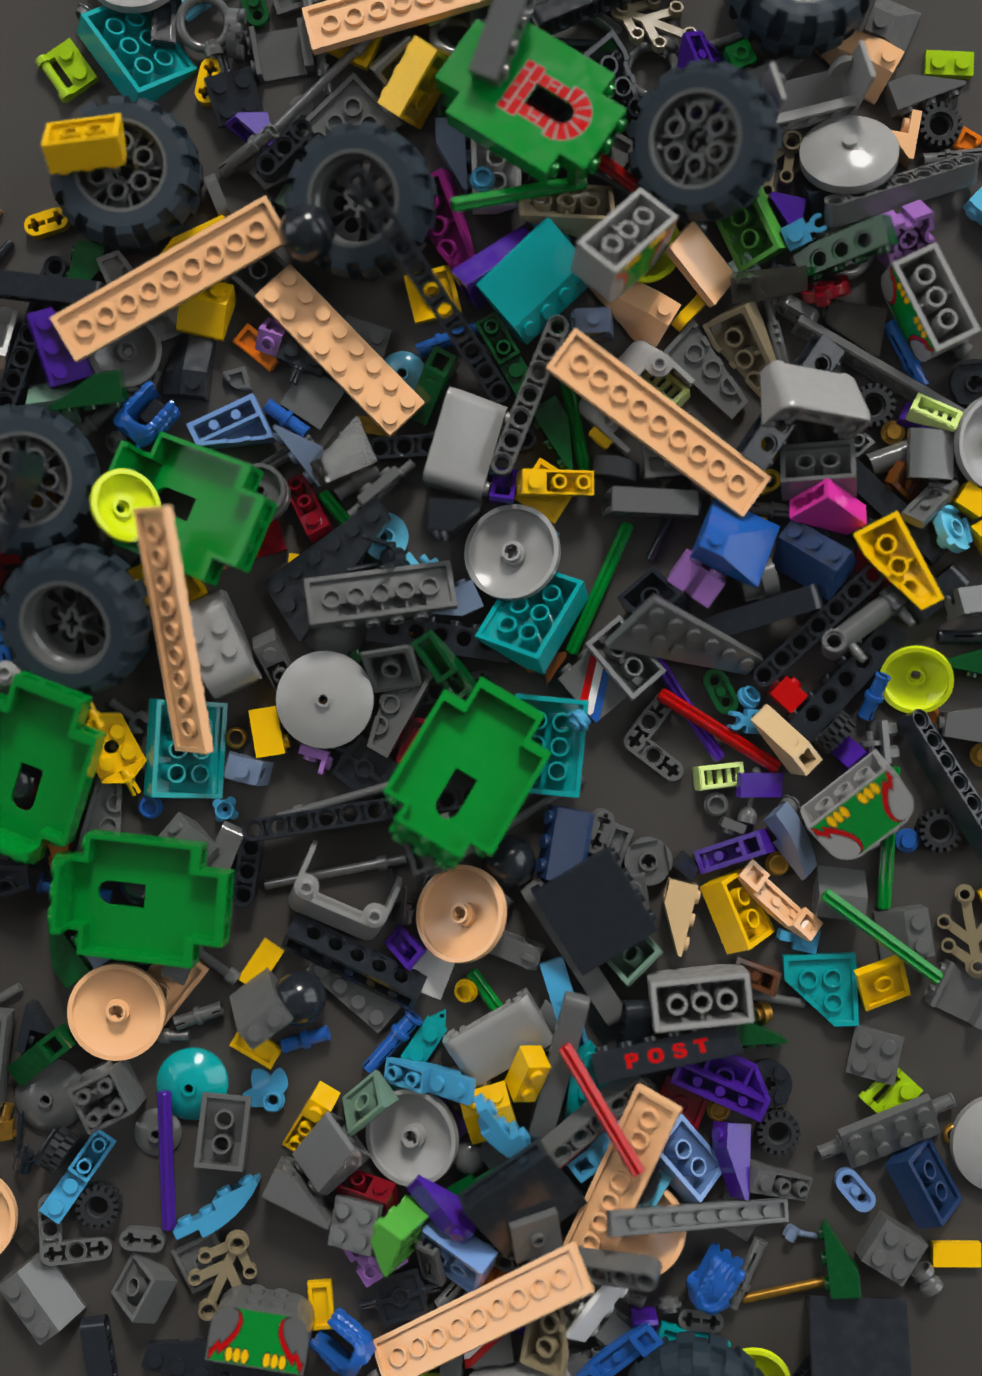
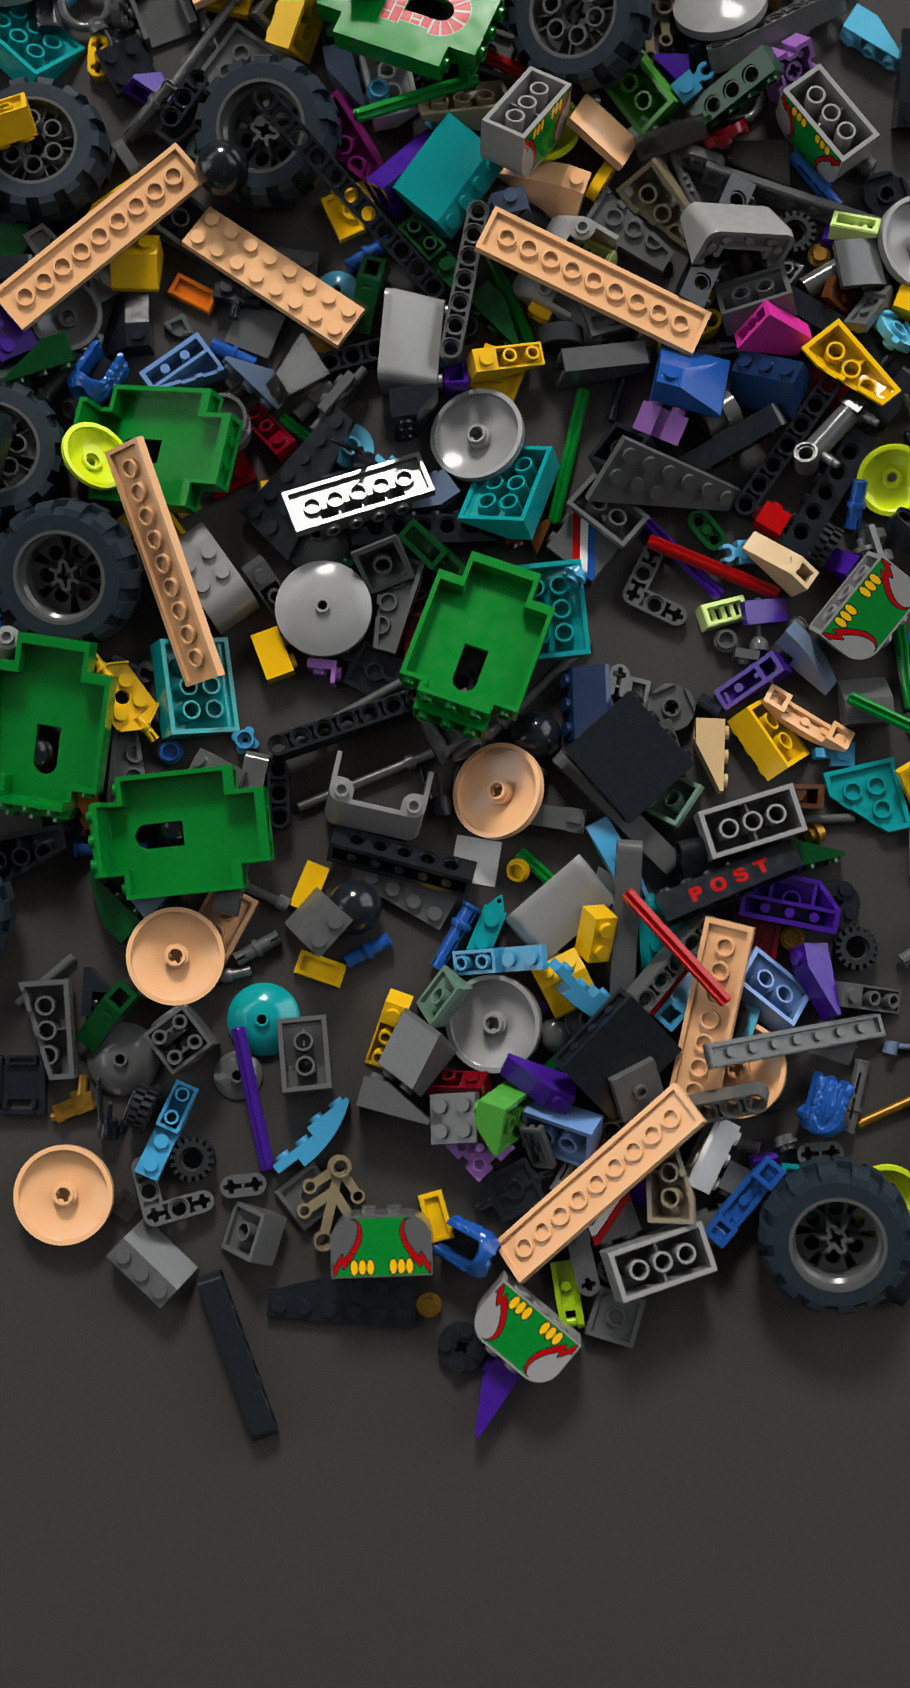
camera: 15 degrees left, 5 degrees down
sand blue torso [223,751,274,786] -> none
pearl gold piece [225,727,247,749] -> none
dark azure plate [243,1067,288,1112] -> none
medium lavender bracket [255,317,287,357] -> none
dark purple slope [384,924,427,971] -> none
dark azure plate [737,686,761,709] -> none
pearl gold plate [765,851,790,876] -> none

